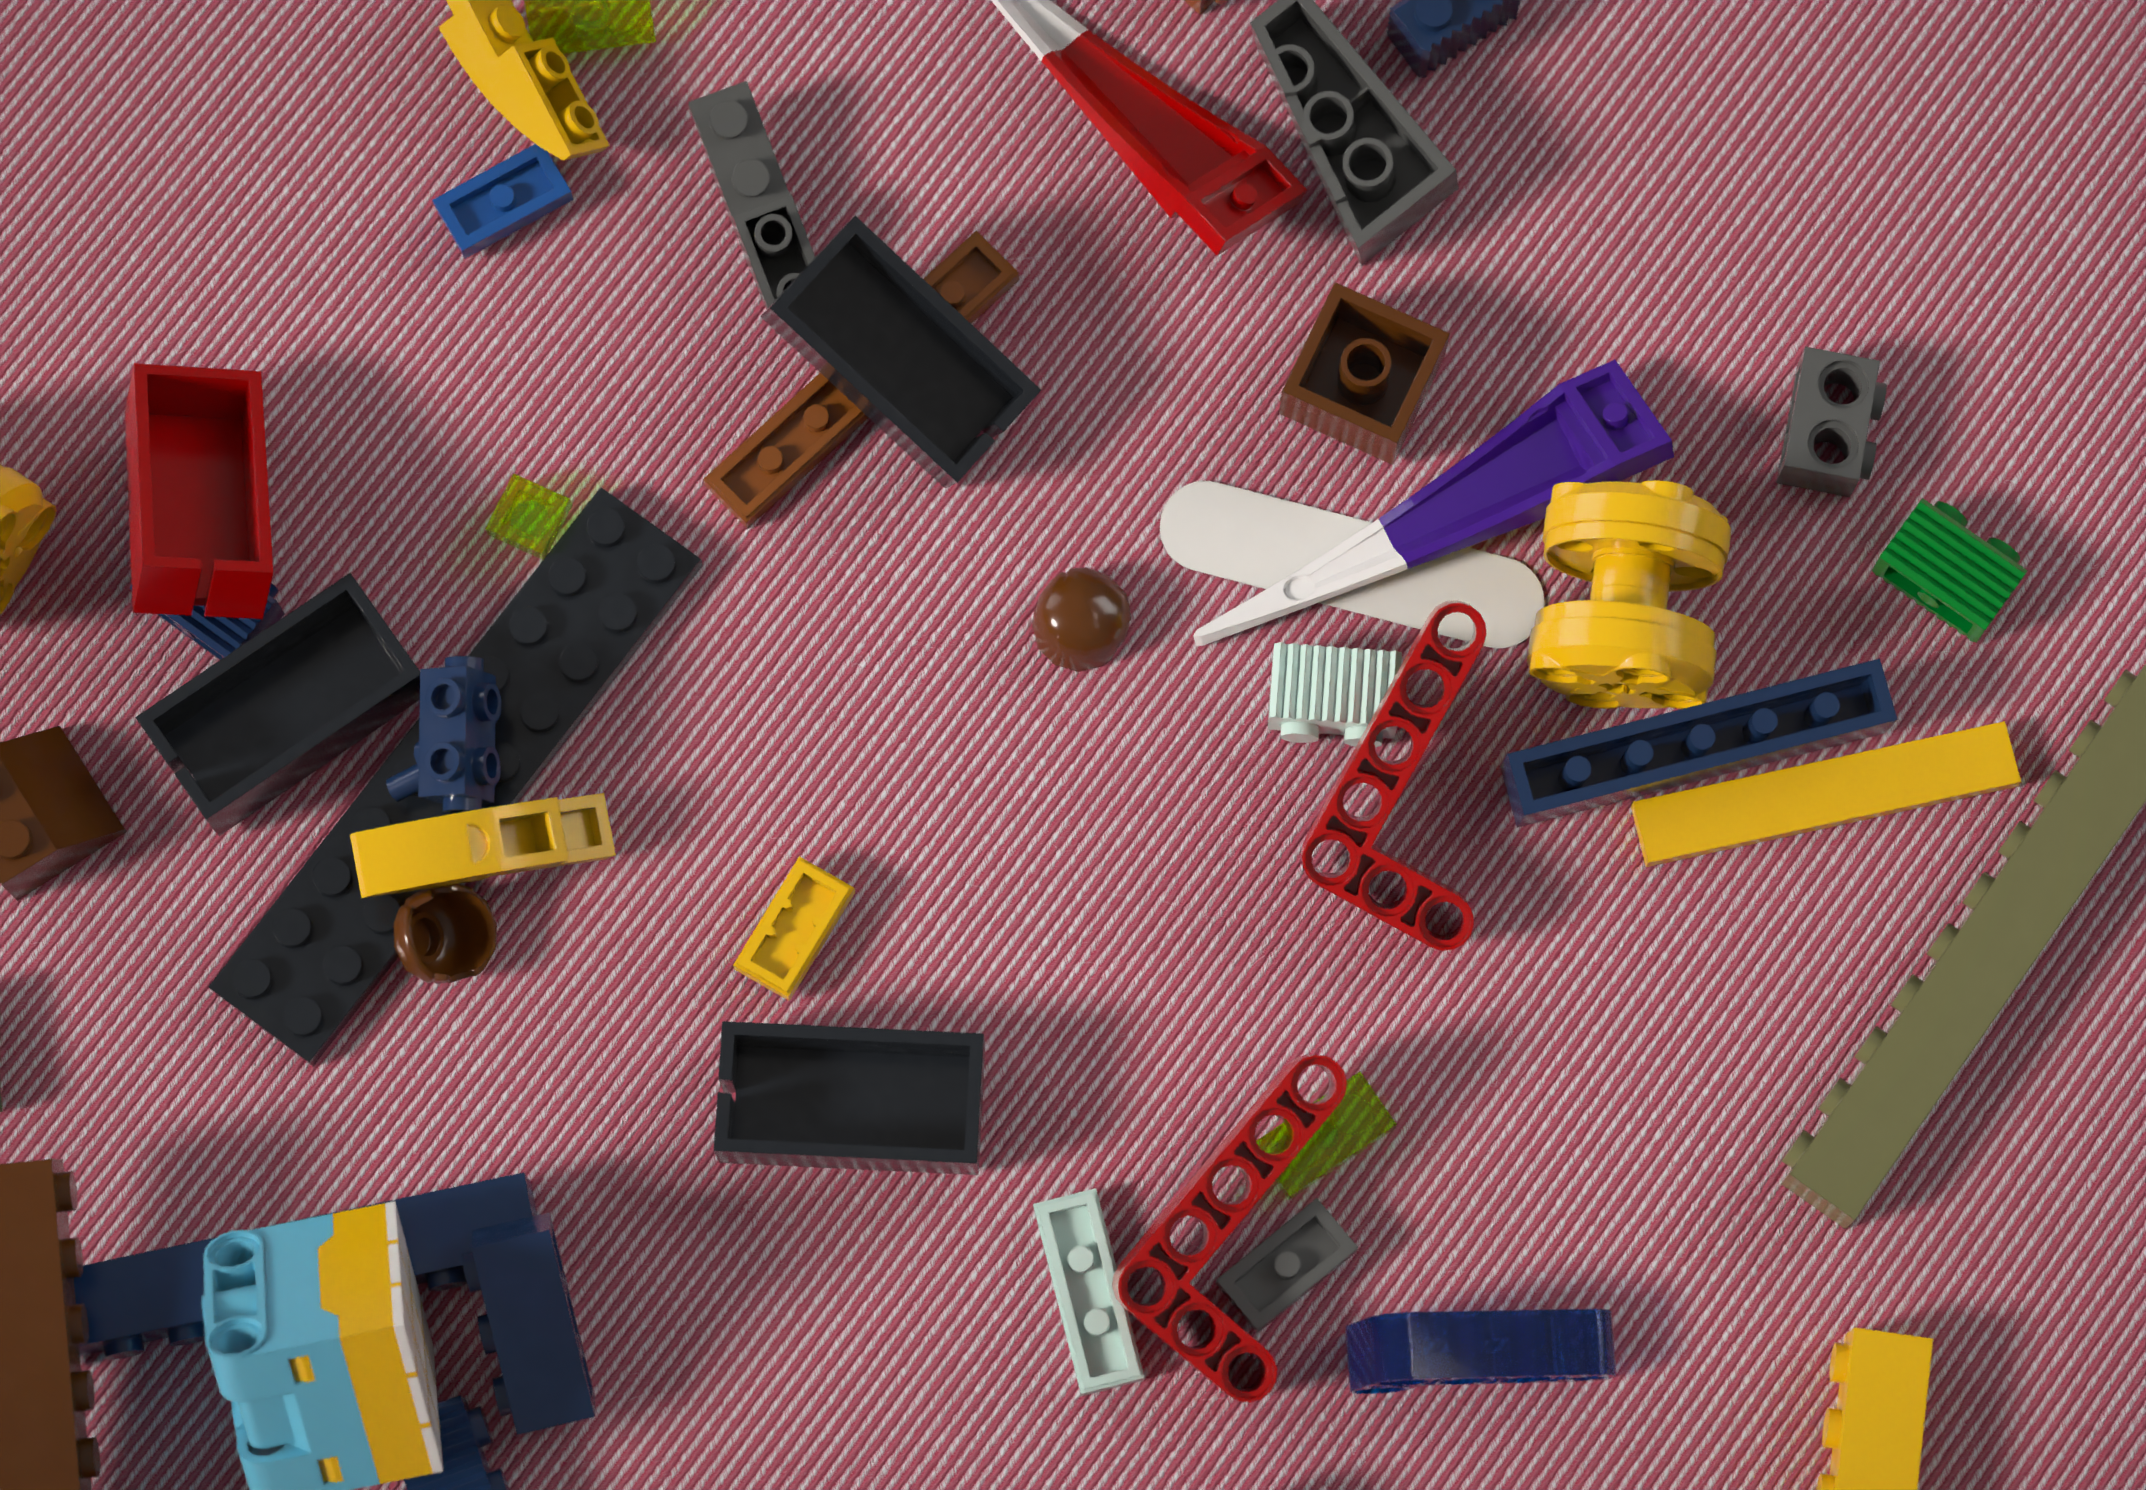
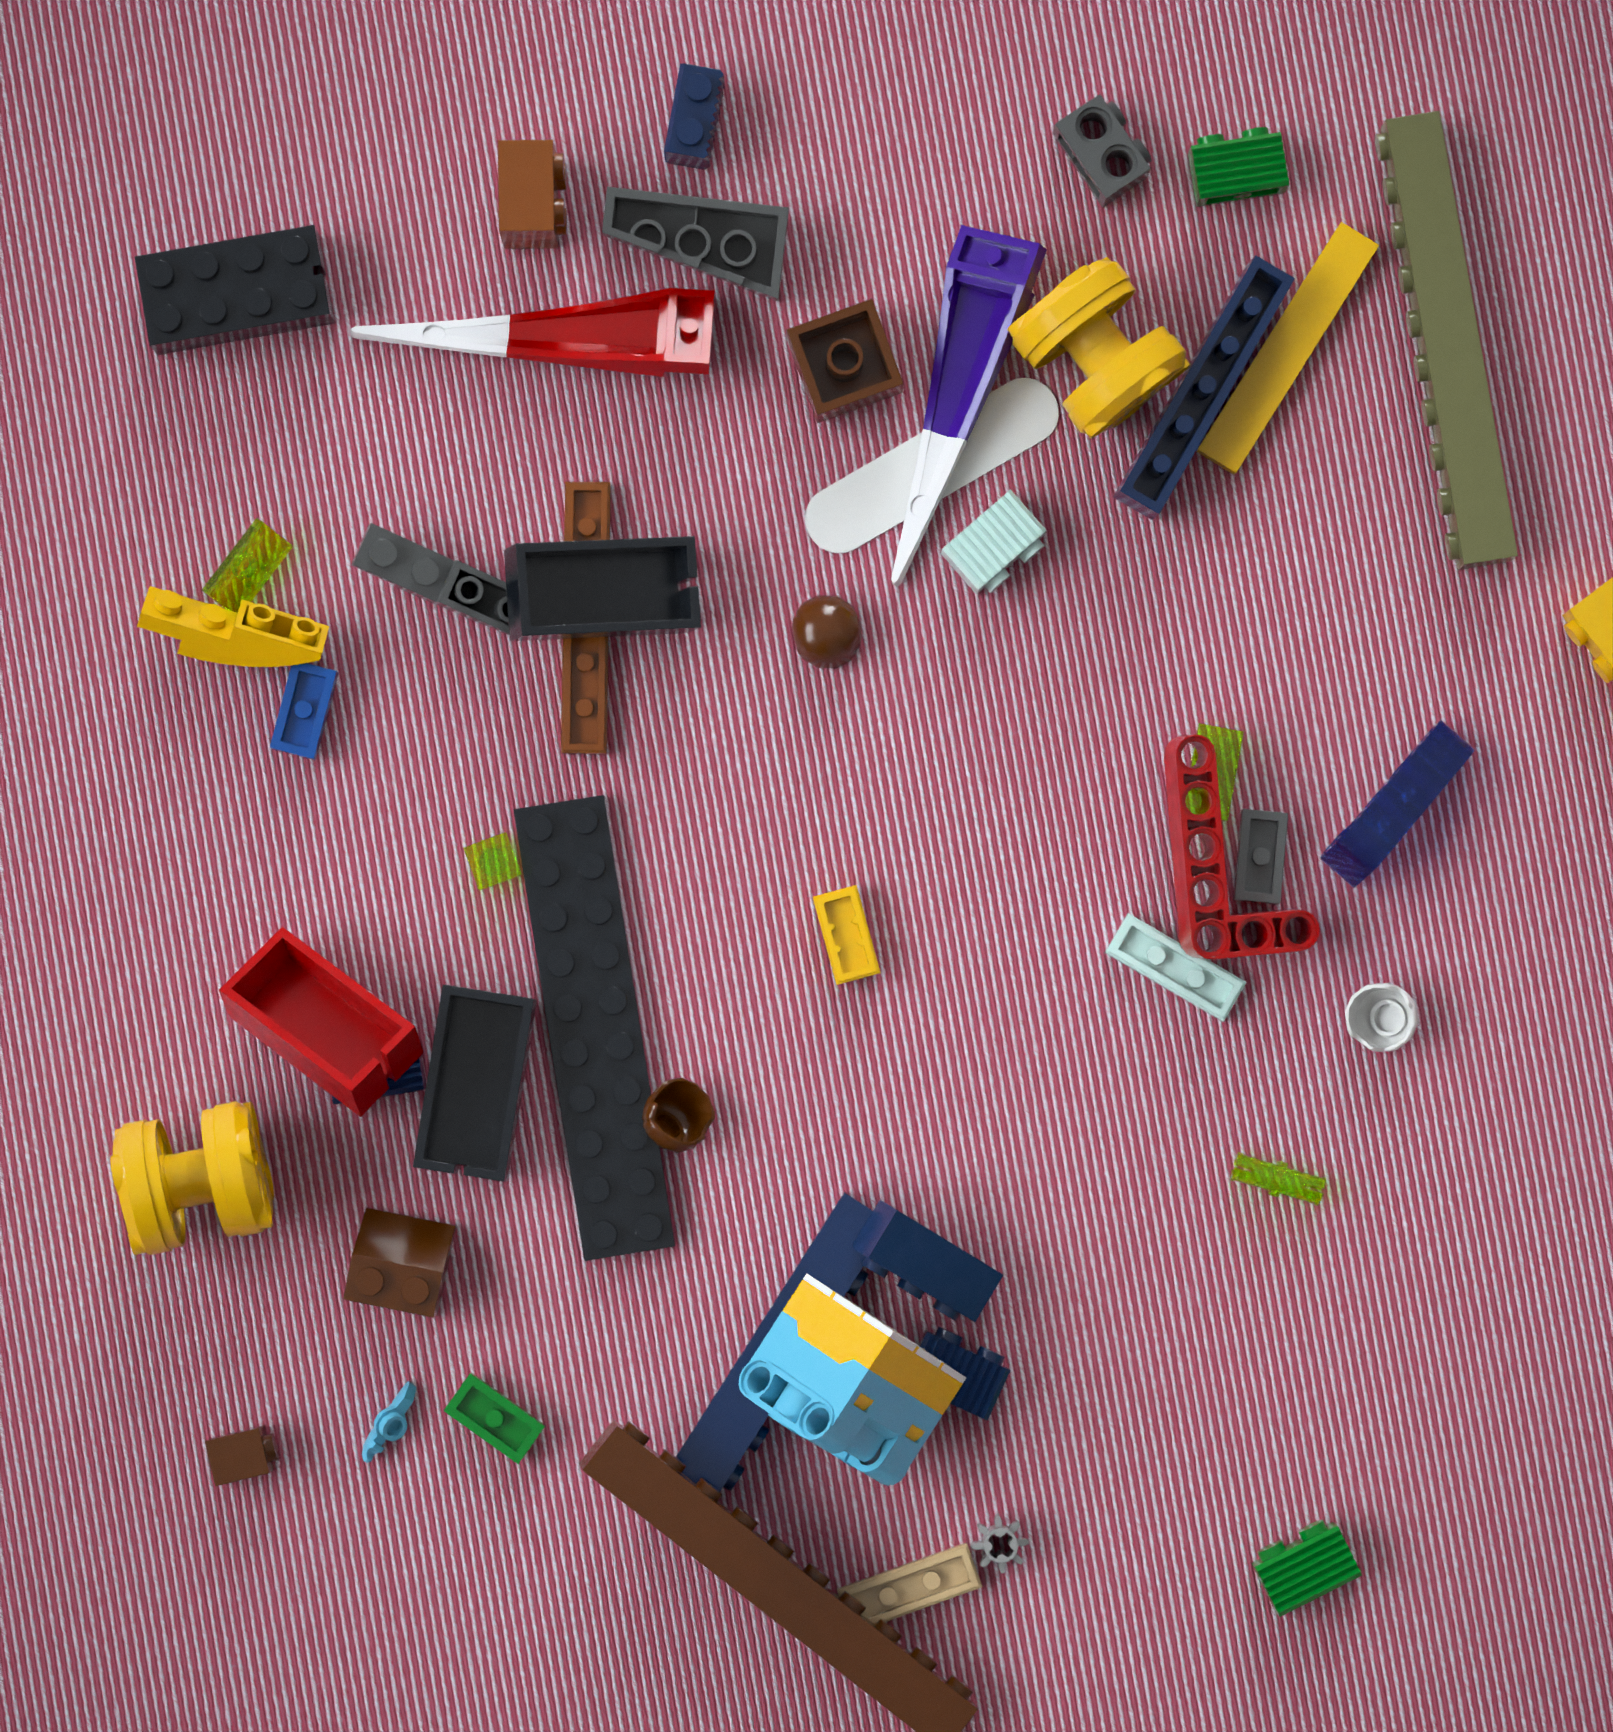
camera: 50 degrees left, 10 degrees up
yellow slope [350,793,616,898] -> none
dark blue brick [386,656,501,814] -> none
black piece [714,1021,985,1175] -> none
red beam [1301,600,1487,951] -> none

